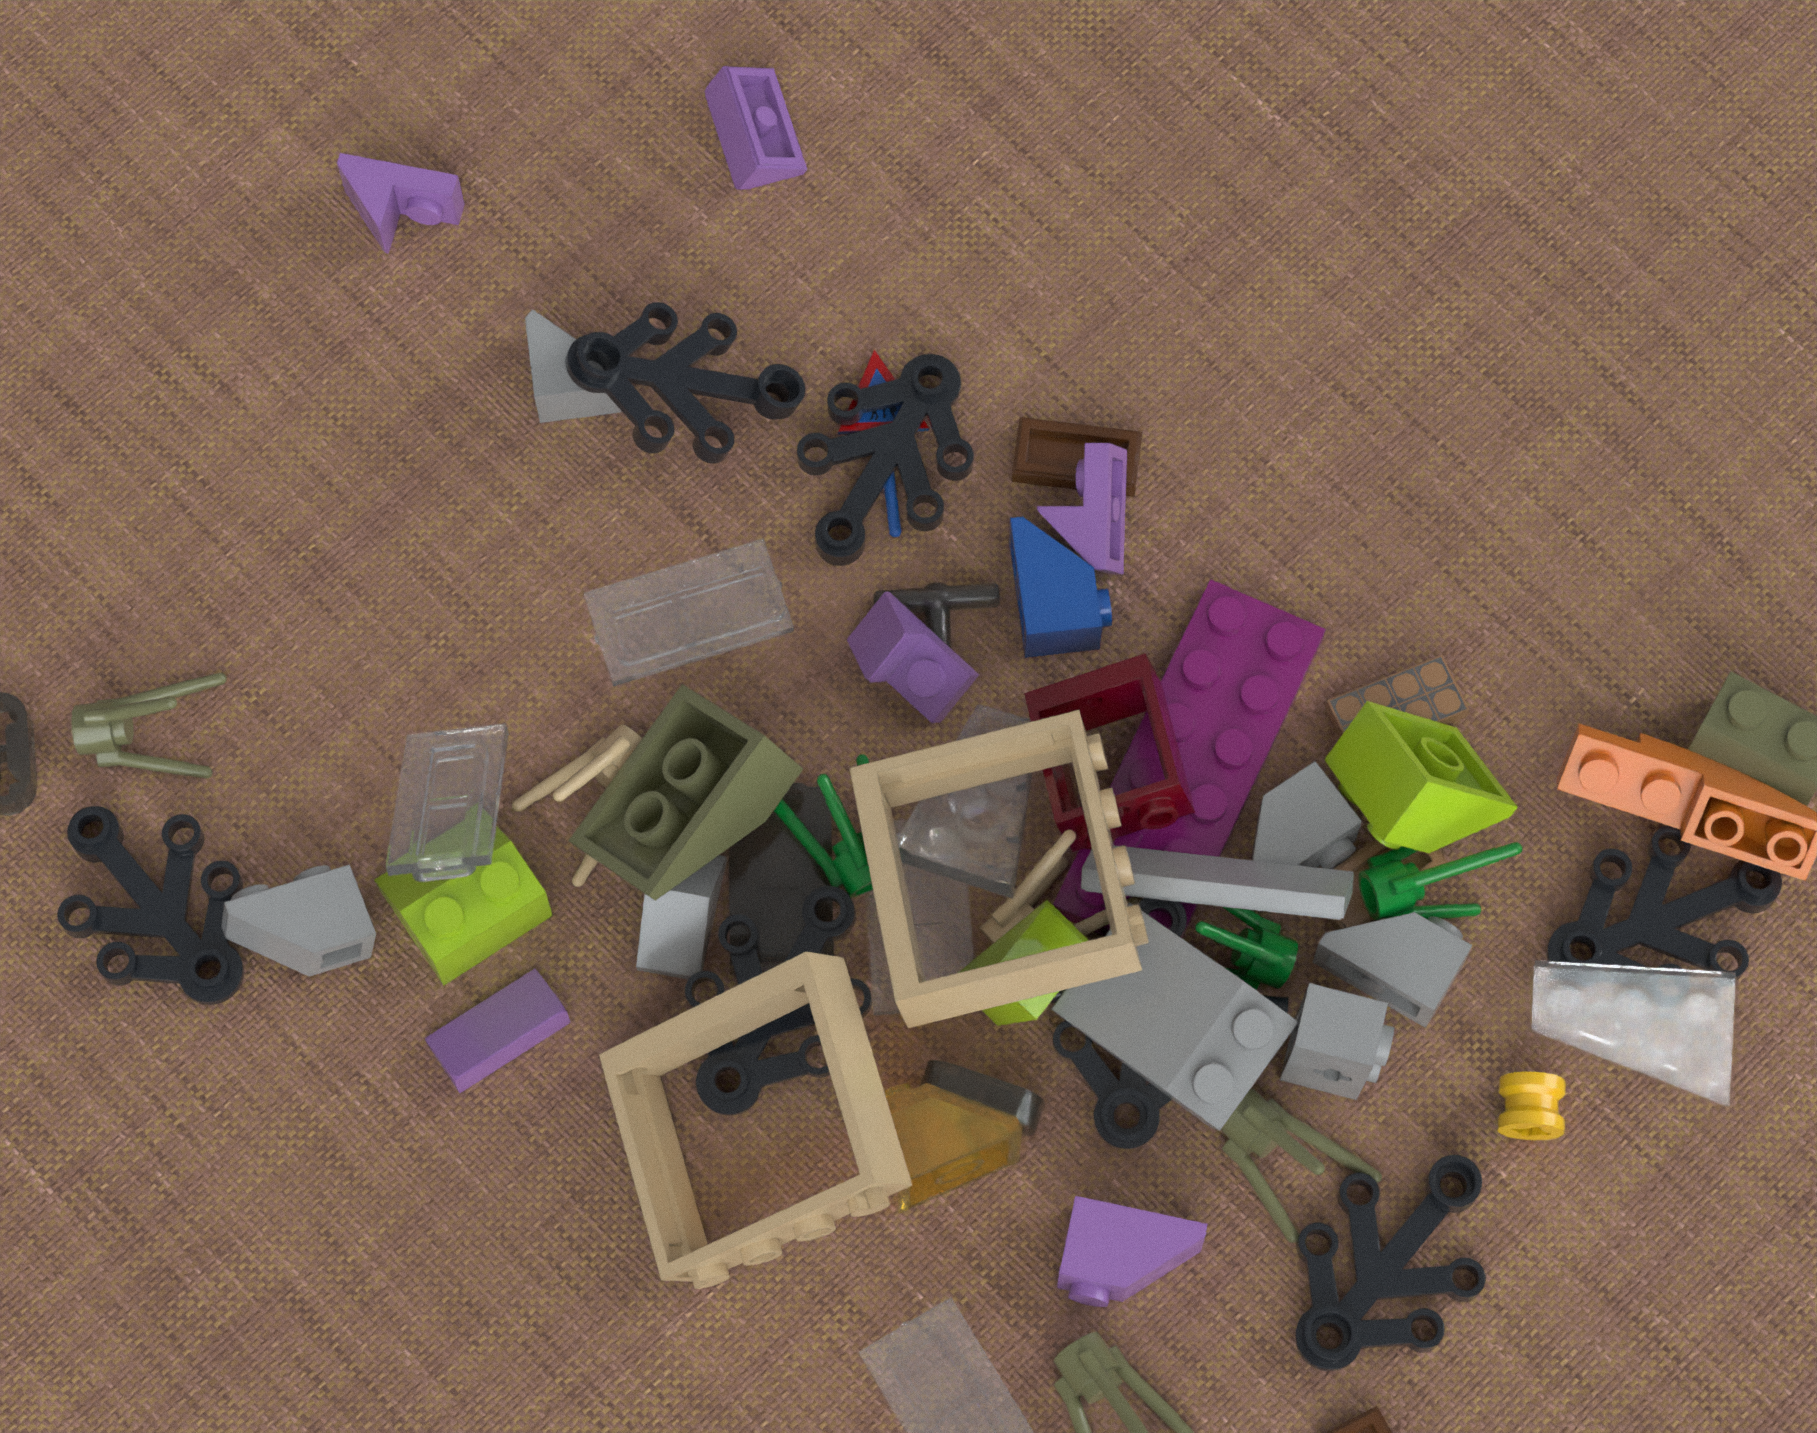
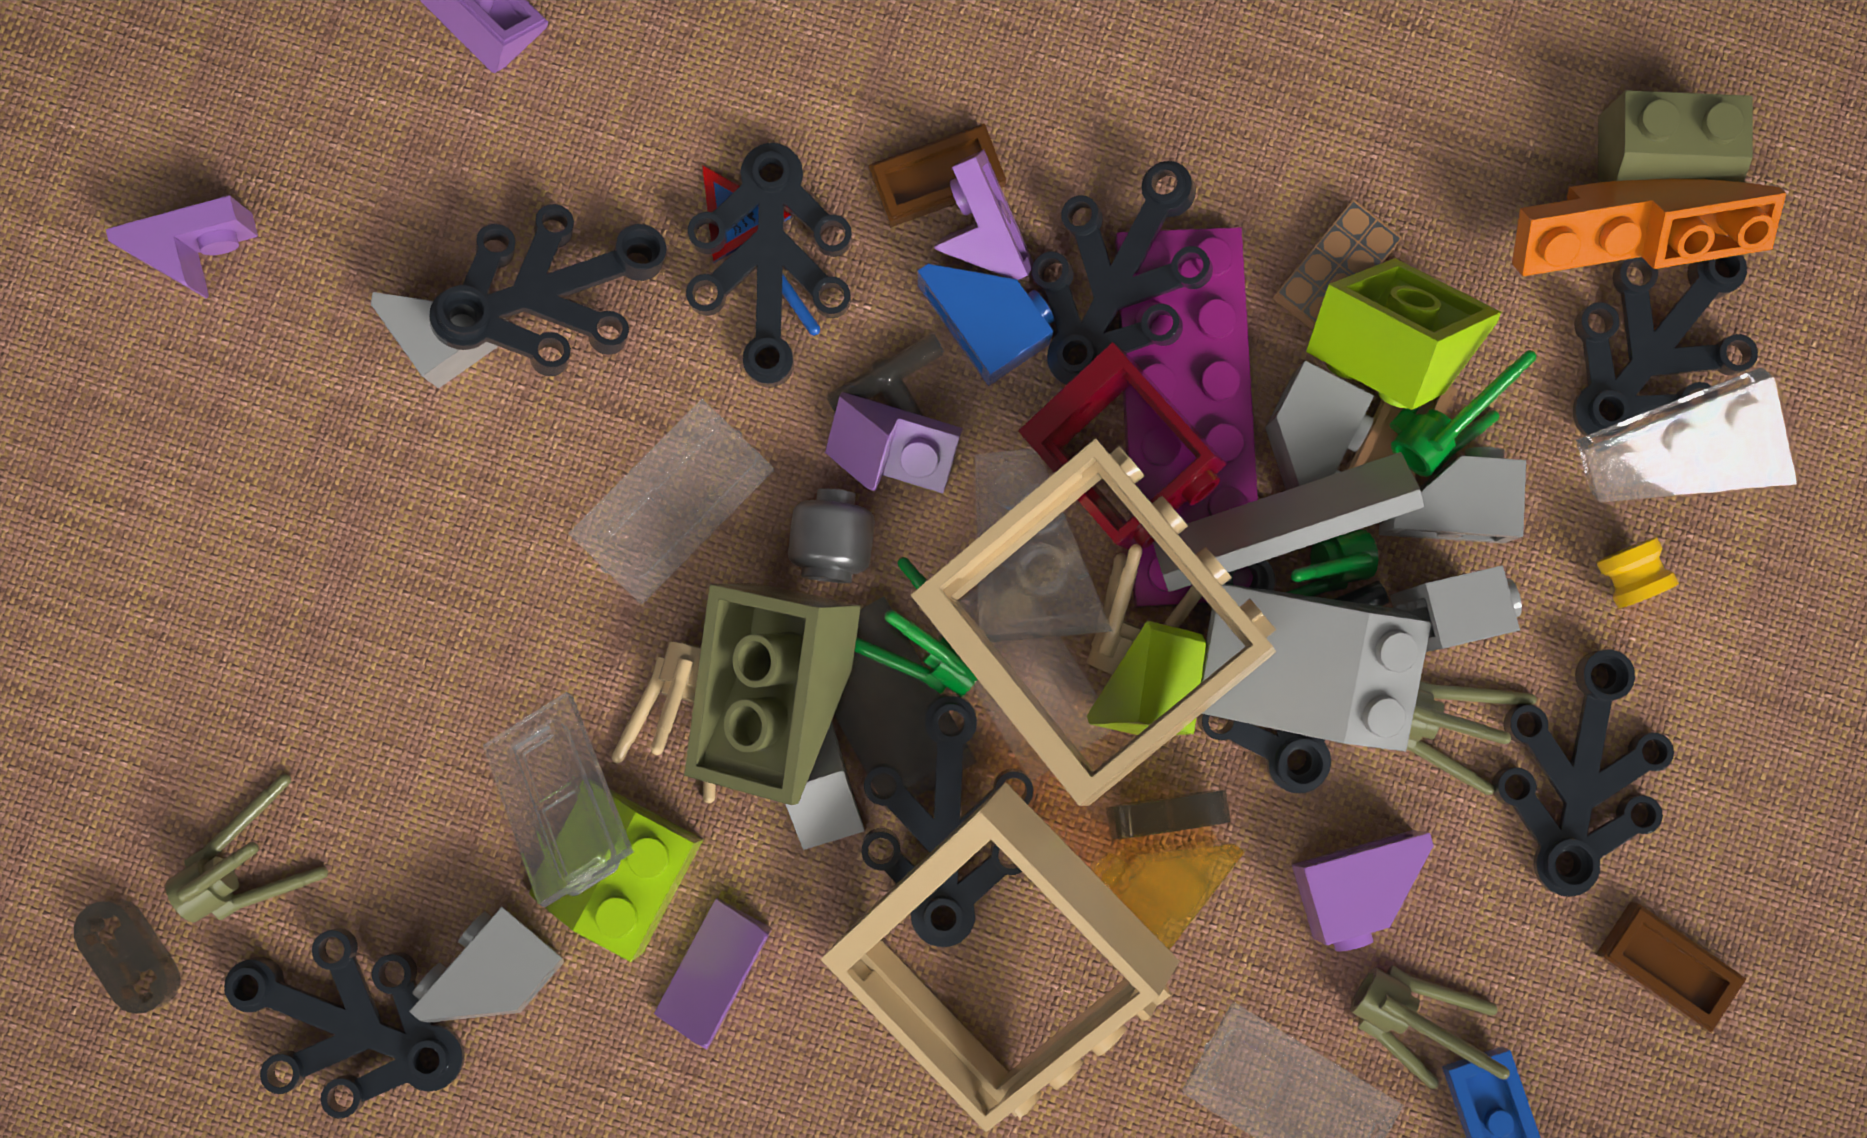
camera: 30 degrees left, 15 degrees up
none -> flat silver head [788,489,875,583]
none -> black plant [1032,161,1213,385]

